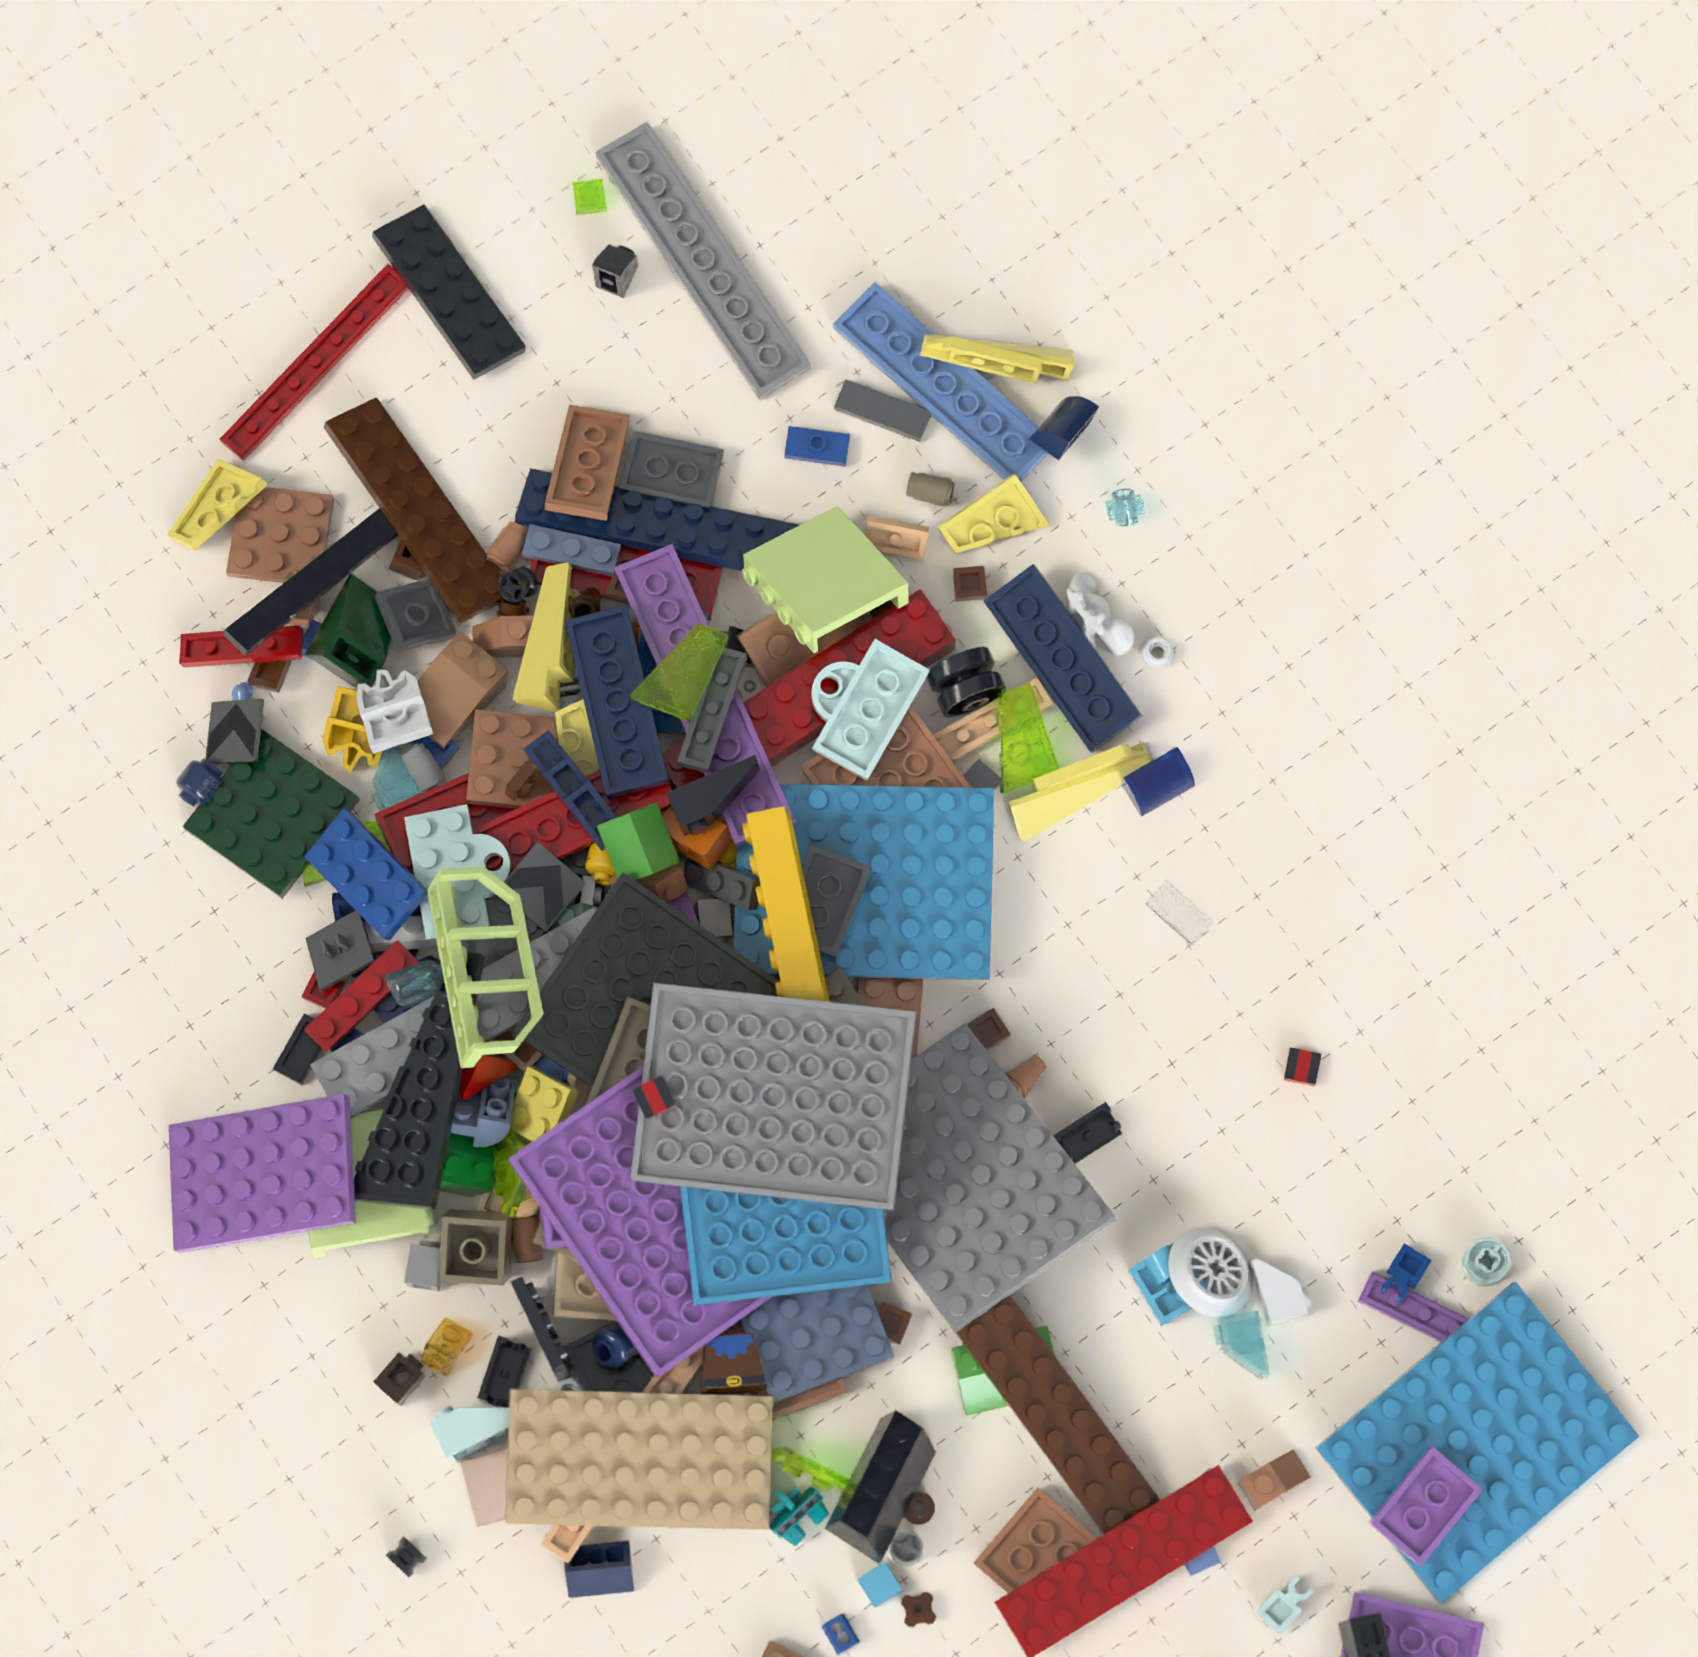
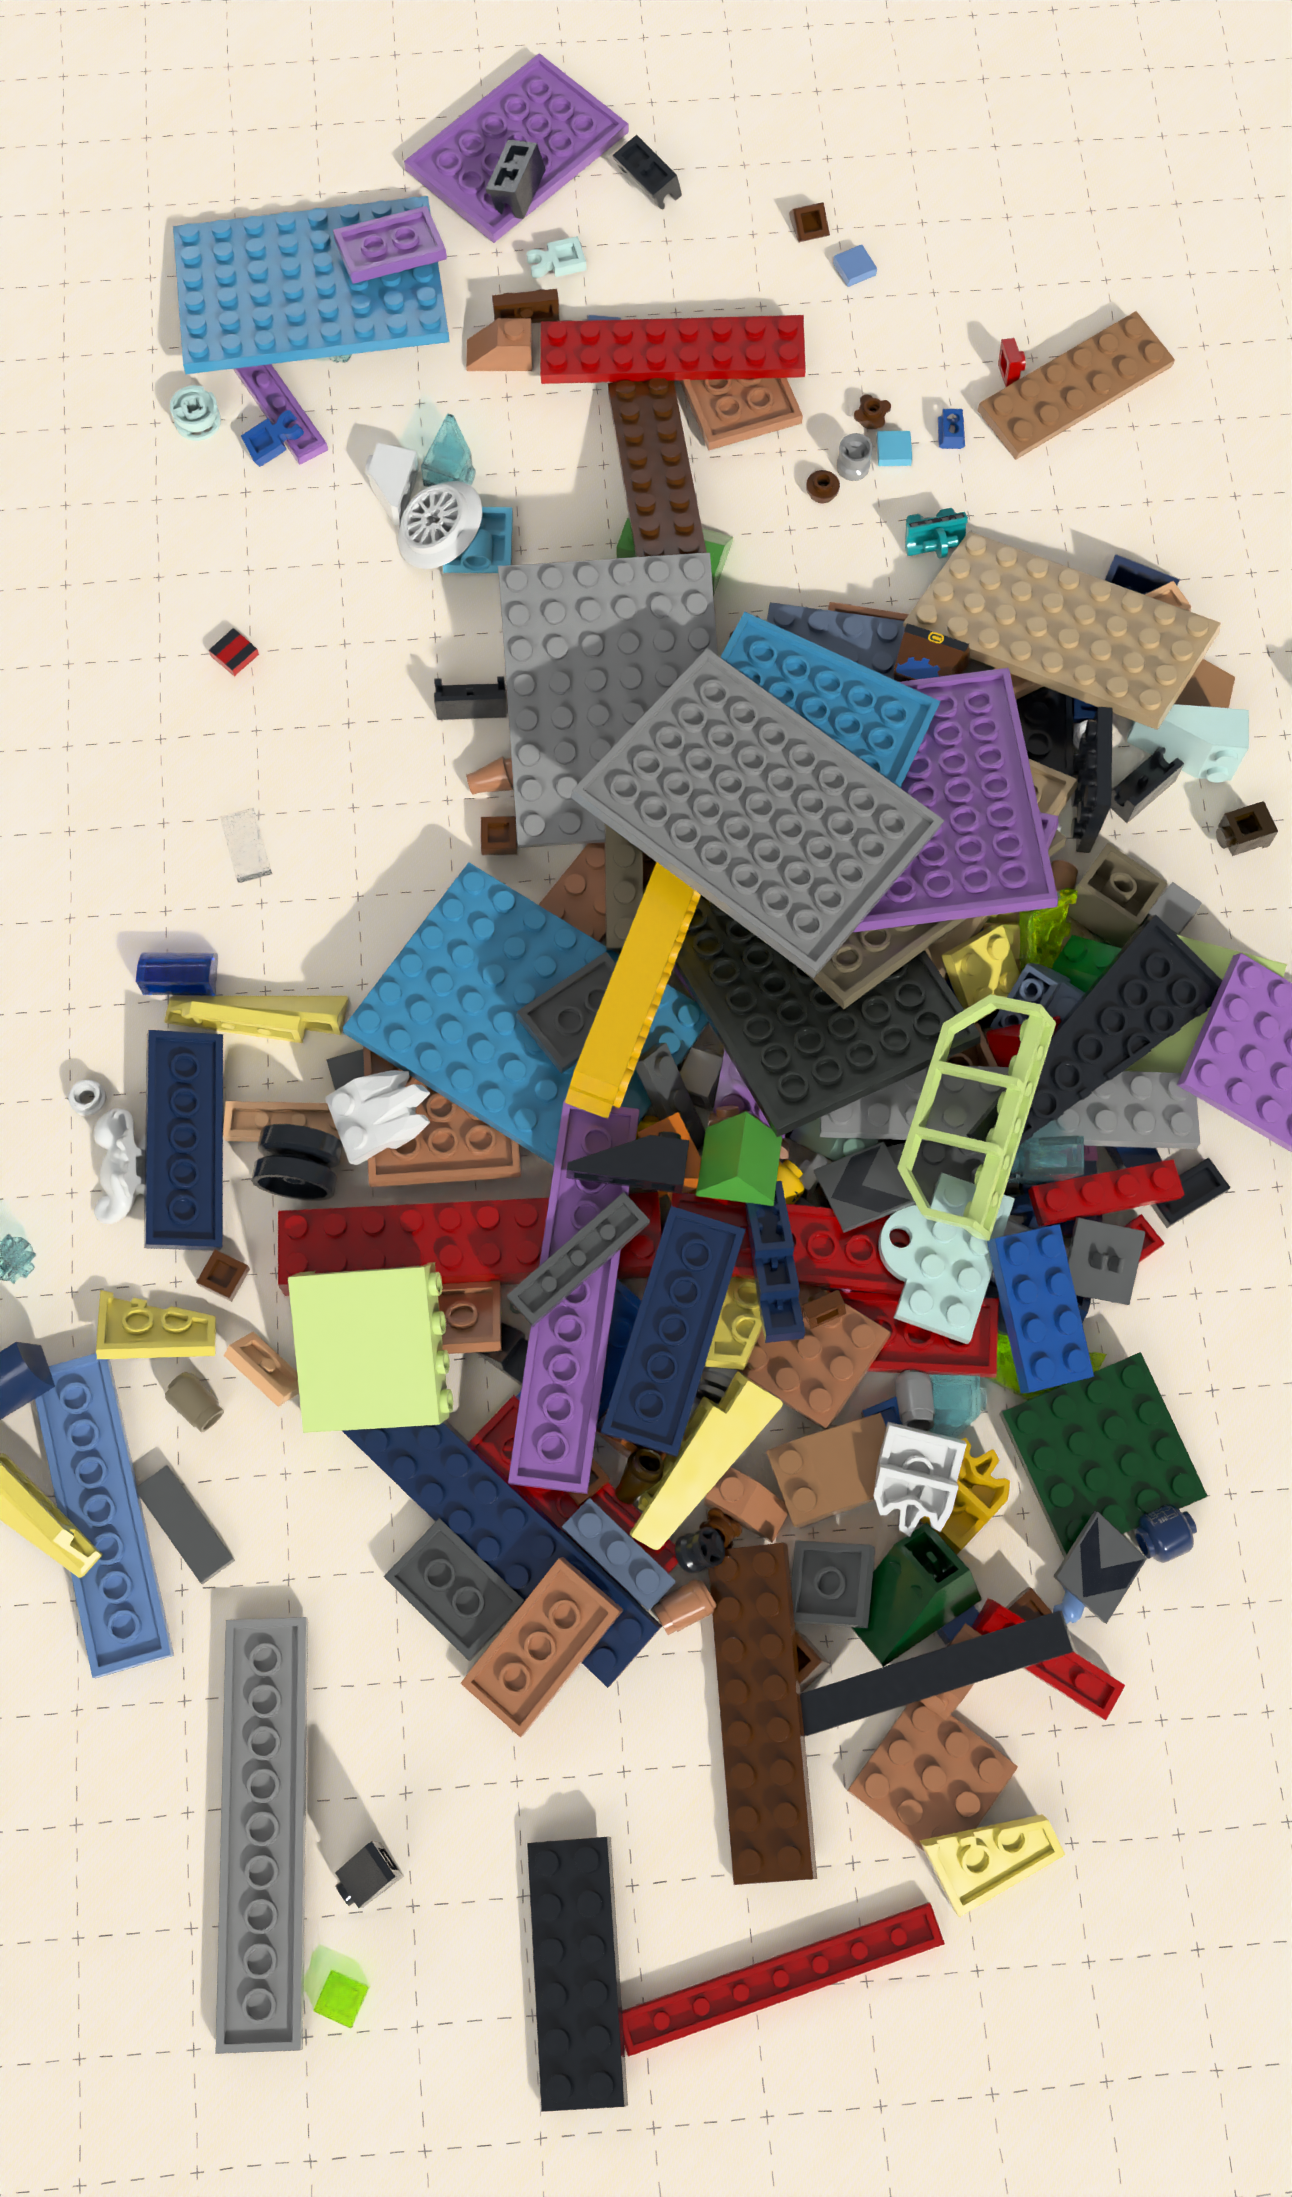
camera: 150 degrees left, 5 degrees down
clear yellow bracket [420,1317,473,1376] -> none
dark blue head [592,1321,638,1368] -> none
clear neon green wing [630,623,728,722] -> none
tile [632,1075,677,1120] -> none
clear neon green wing [771,1448,850,1498] -> none
blue plate [784,426,850,467] -> none
light aqua plate [811,639,930,781] -> none
black slope [824,1410,936,1564] -> none
clear neon green wing [998,683,1059,793] -> none
none -> white plate [325,1070,430,1165]
none -> reddish brown plate [492,289,560,324]

